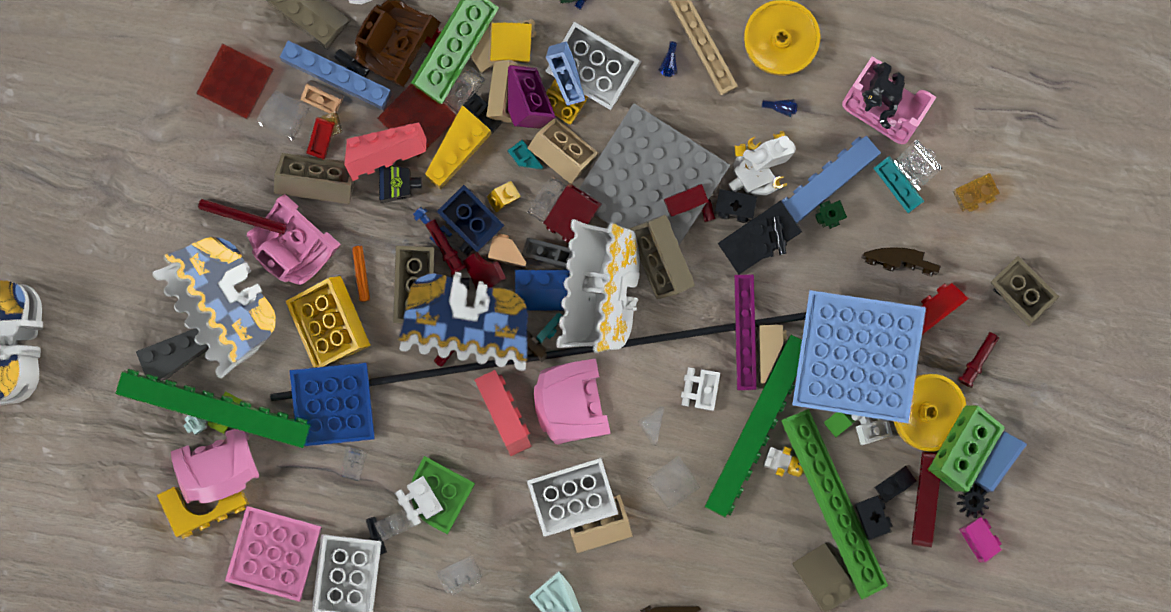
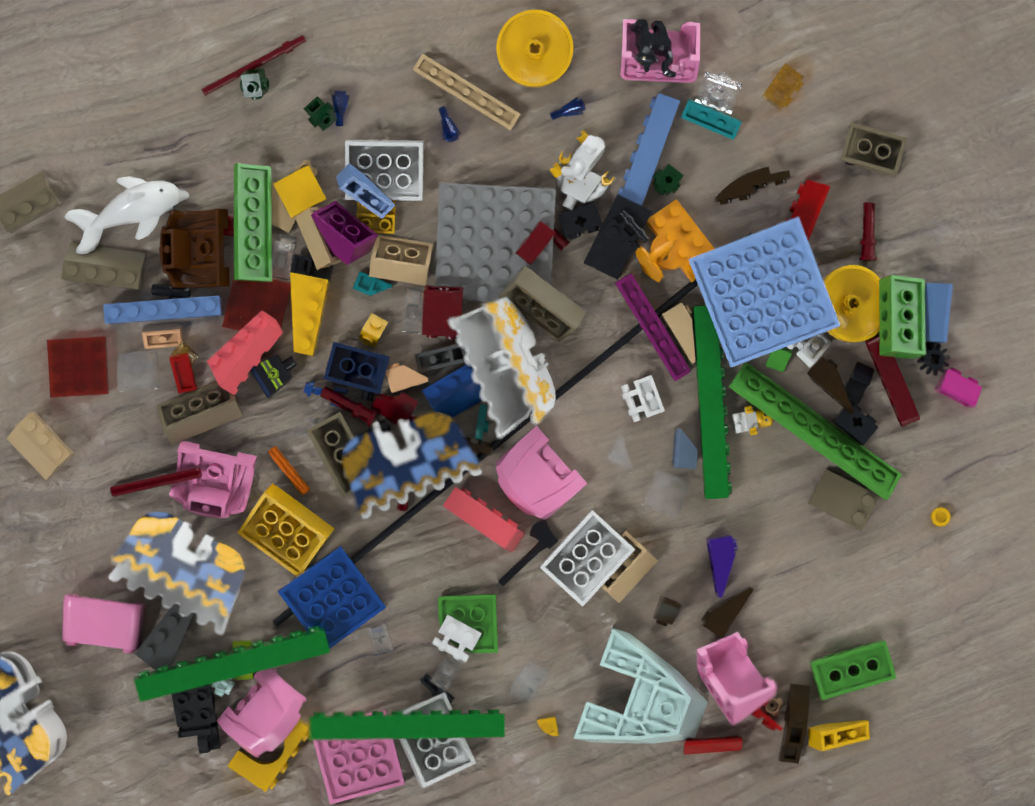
camera: 25 degrees left, 5 degrees up
none -> tan slope [7,412,74,481]
none -> bright pink windscreen [62,594,146,653]
none -> black plate [172,684,221,754]
none -> green brick [308,709,505,740]
none -> black piece [498,520,558,586]
none -> light orange plate [635,199,715,283]
none -> dark brown slope [653,595,682,627]
none -> sand blue slope [672,429,698,469]
none -> dark purple slope [706,535,738,598]
none -> dark brown slope [807,357,854,415]

